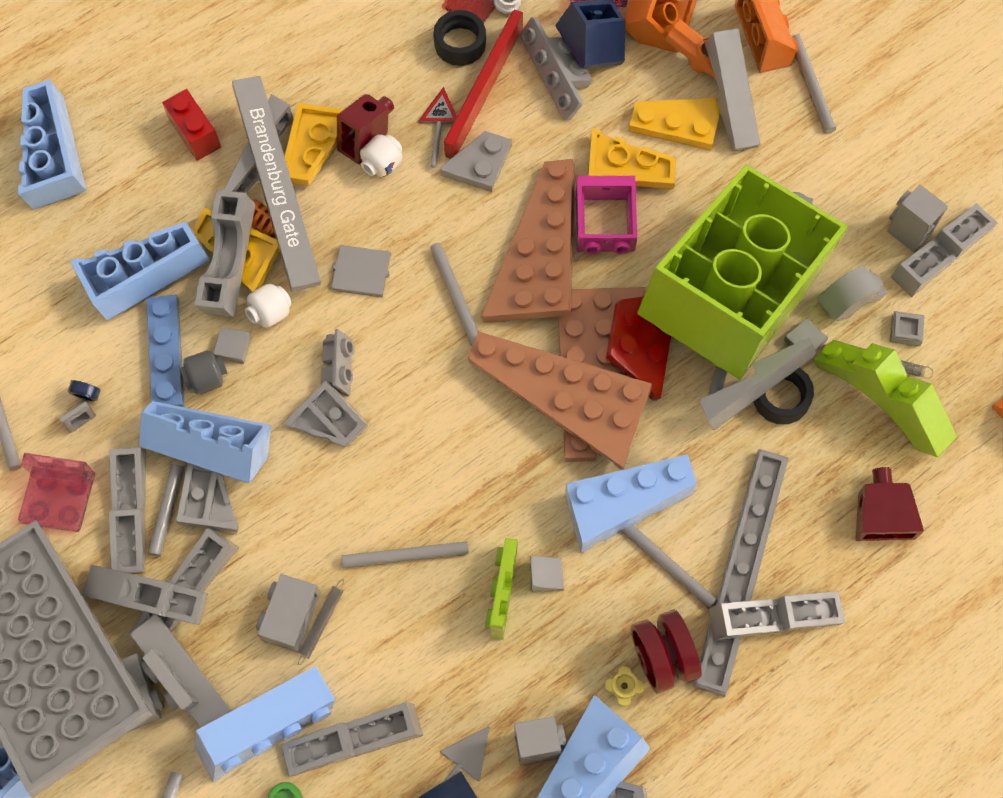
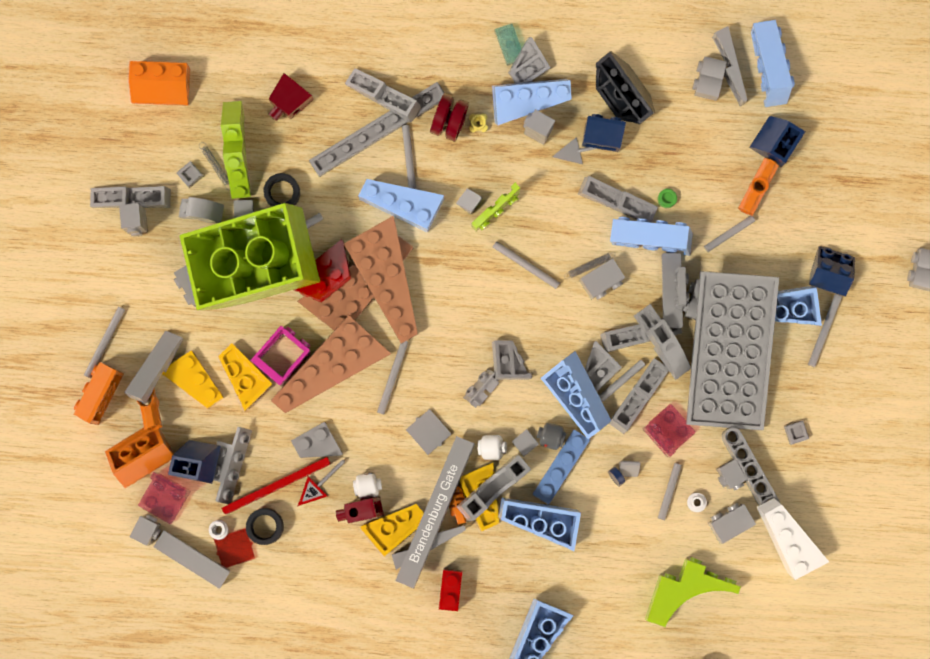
camera: 145 degrees left, 15 degrees up
light grey slope [699,337,816,430] -> none

